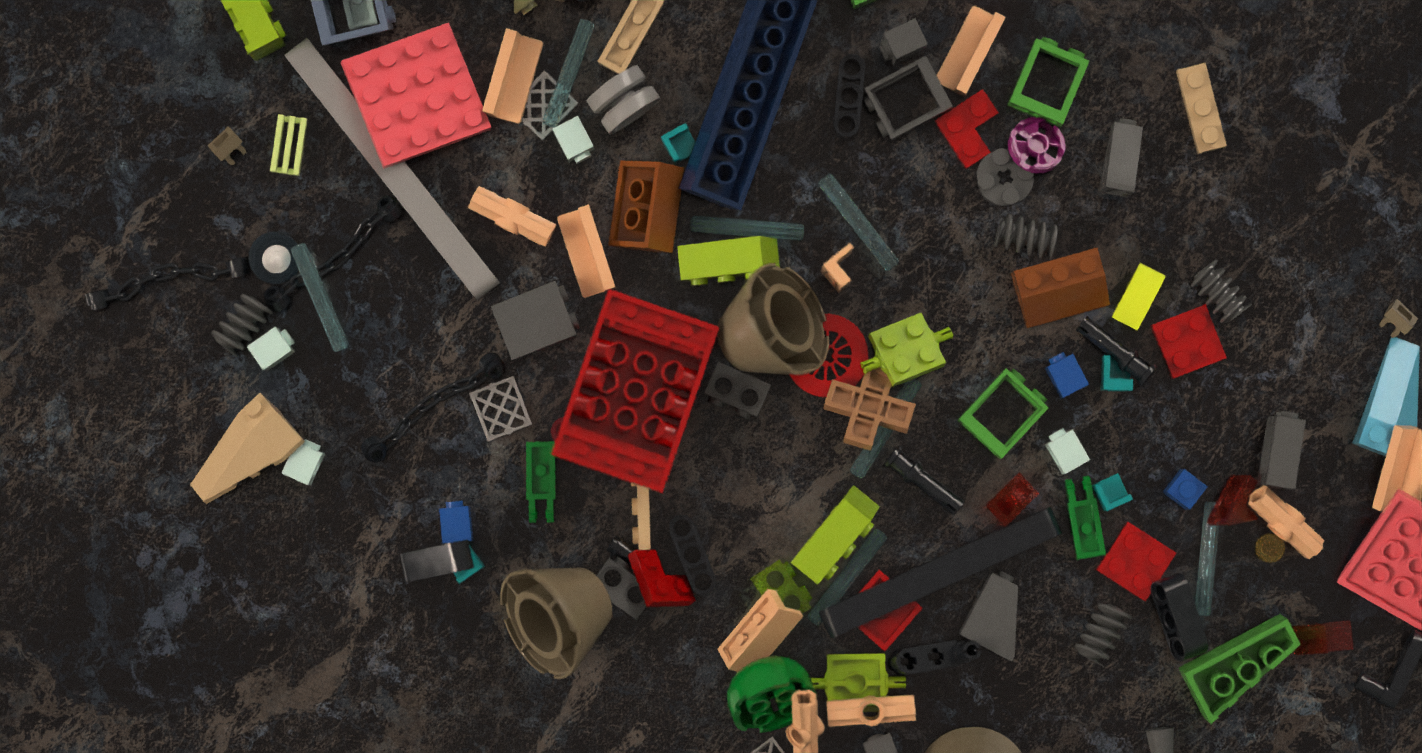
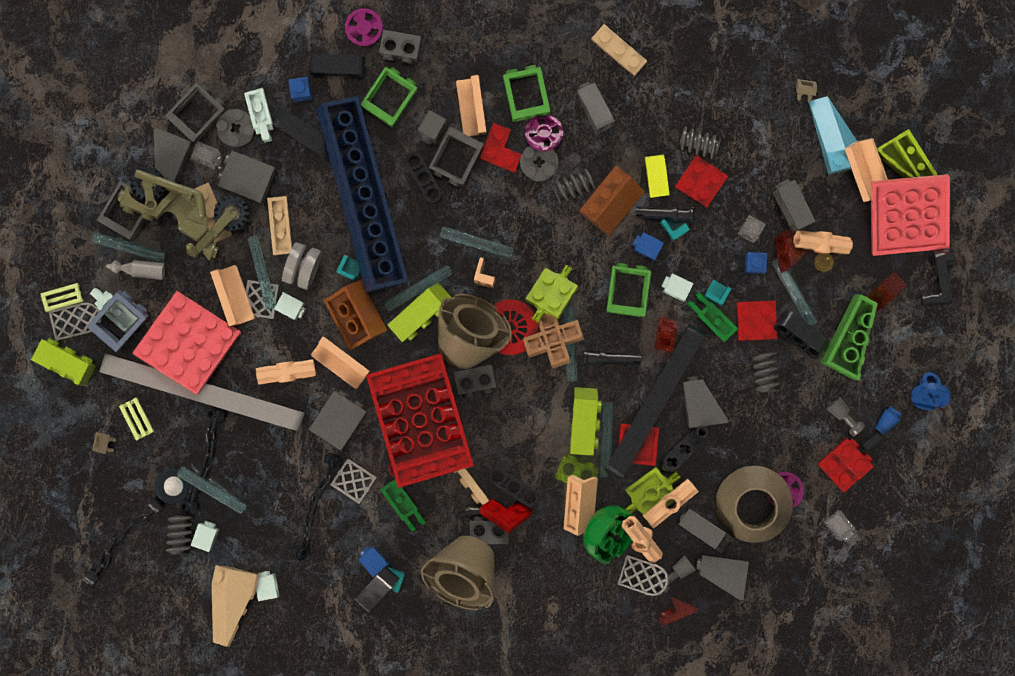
camera: 30 degrees left, 0 degrees up
none -> clear brick [737,215,766,243]

